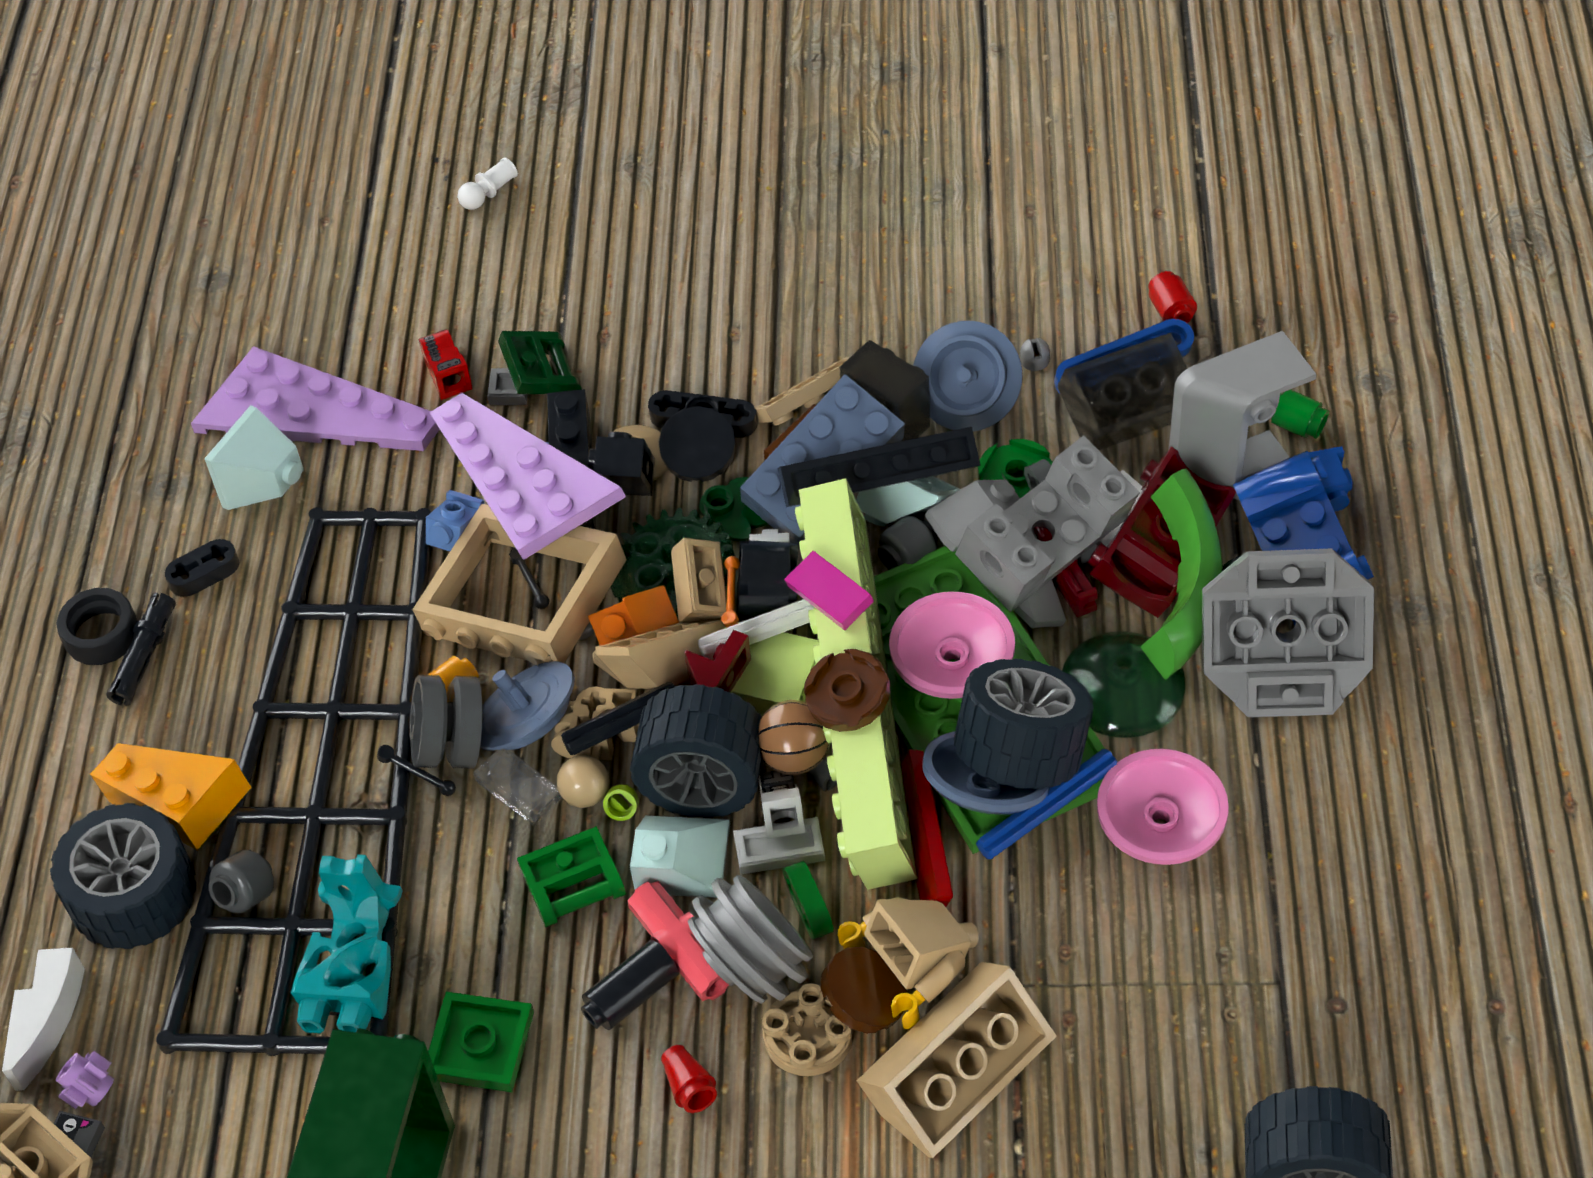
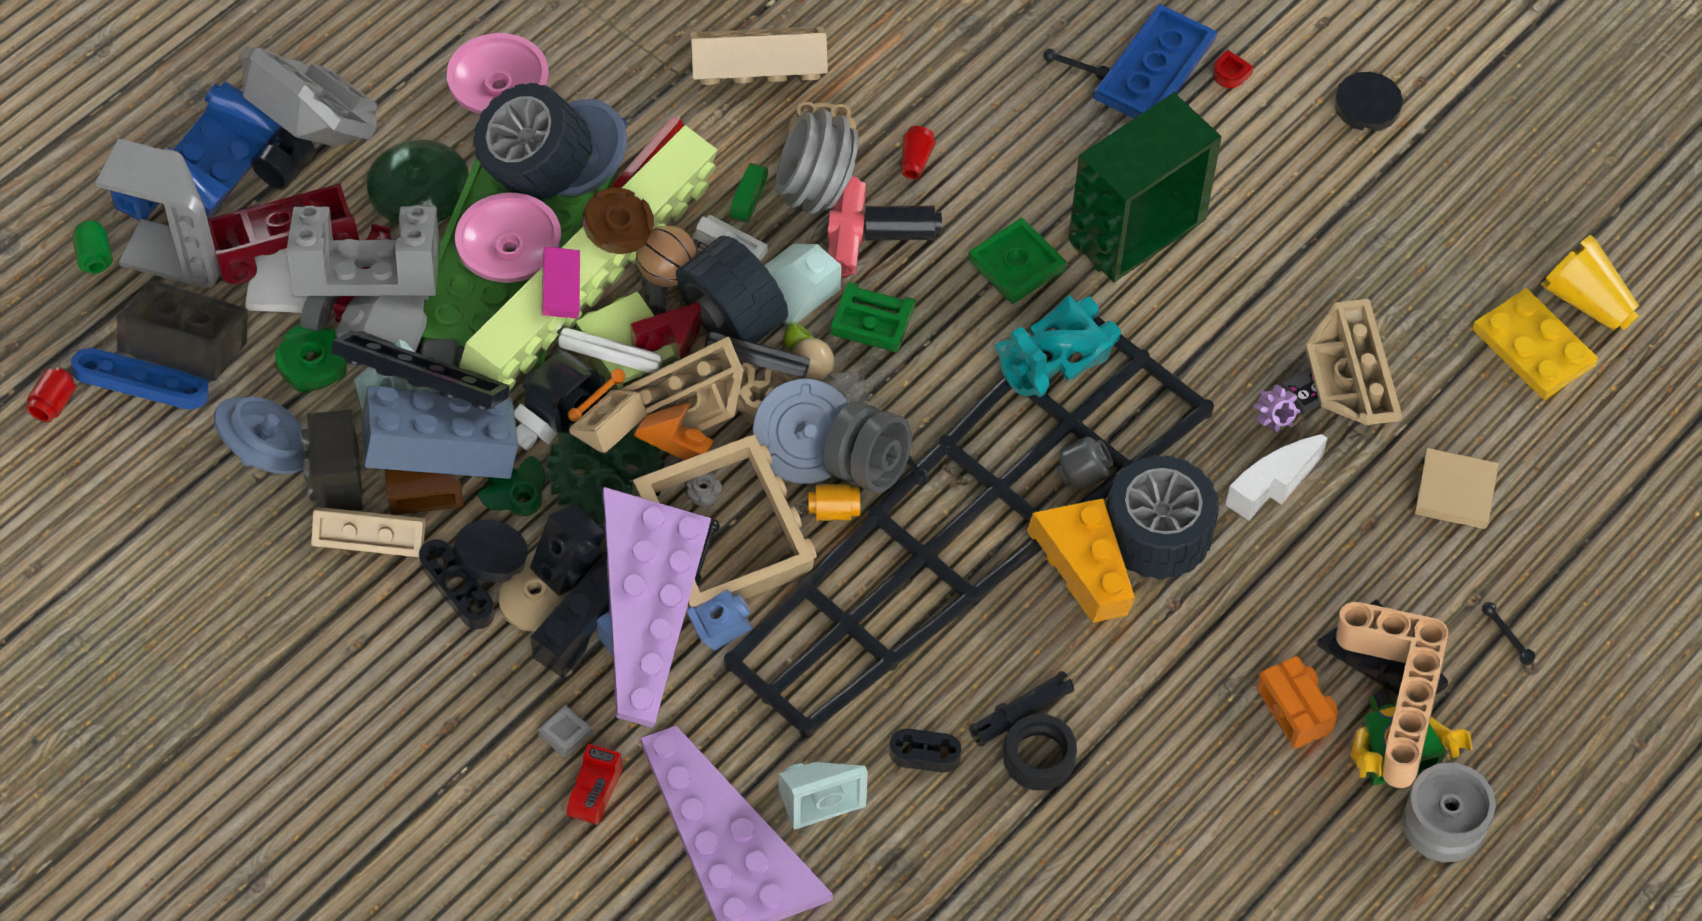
camera: 145 degrees left, 5 degrees up
dark green plate [498,331,582,394] -> none
reddish brown tile [821,947,907,1034] -> none
tan torso [837,897,978,1029] -> none
light grey hinge [1020,338,1050,371] -> none
bright green brick [1141,468,1223,680] -> none

